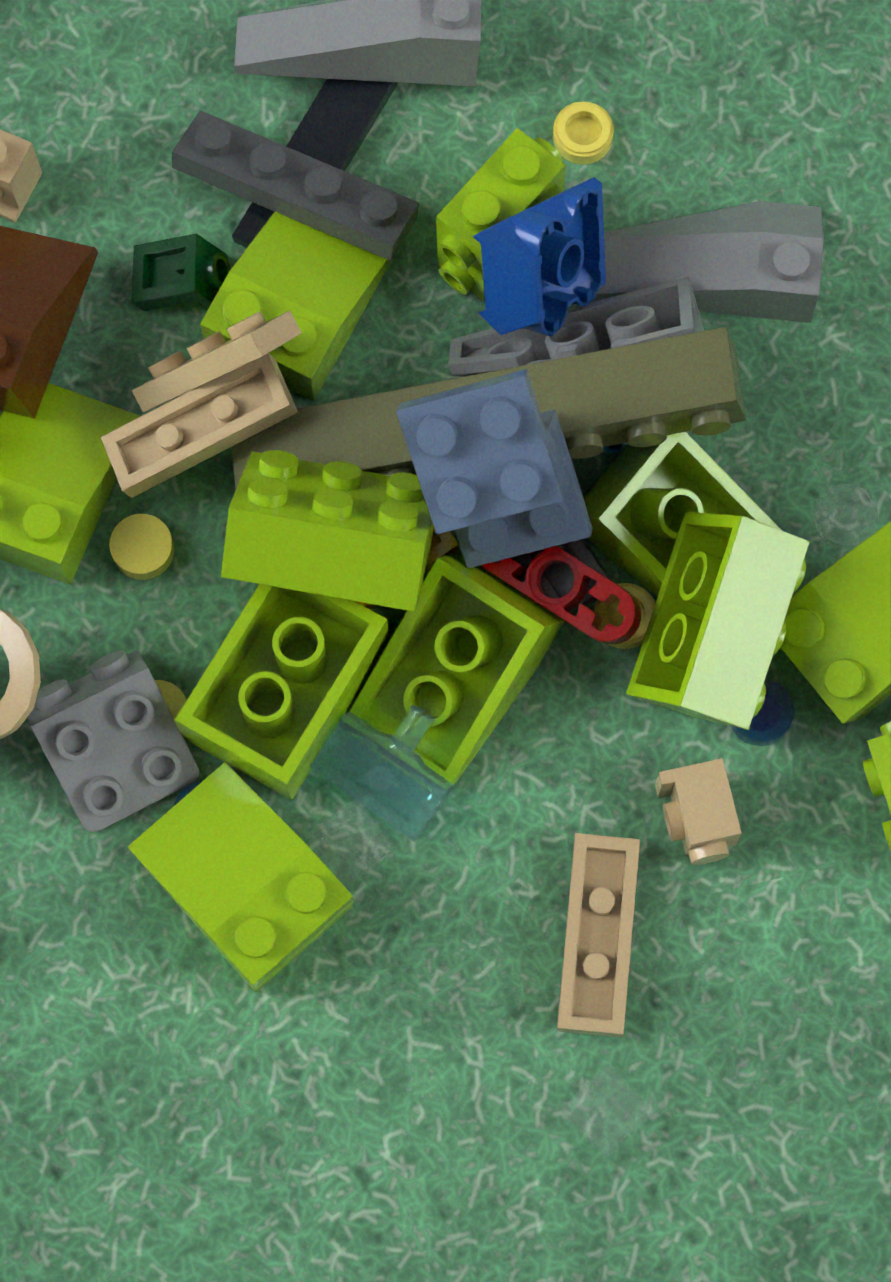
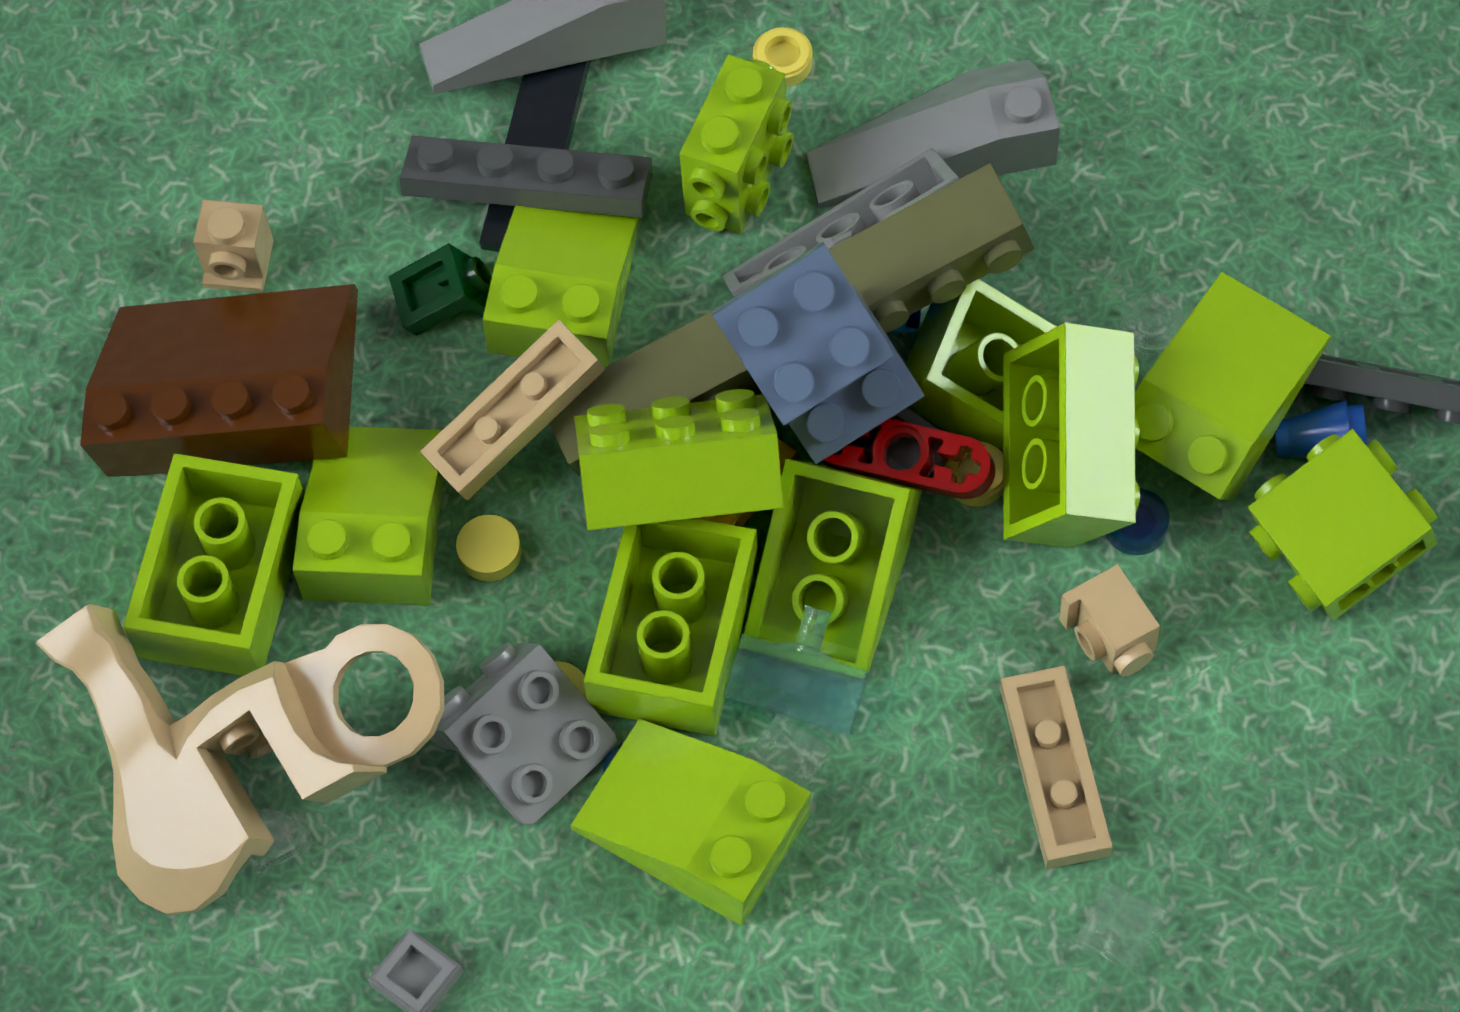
camera: 15 degrees left, 10 degrees down
tan plate [131,310,302,413] -> none
blue slope [473,177,606,336] -> none

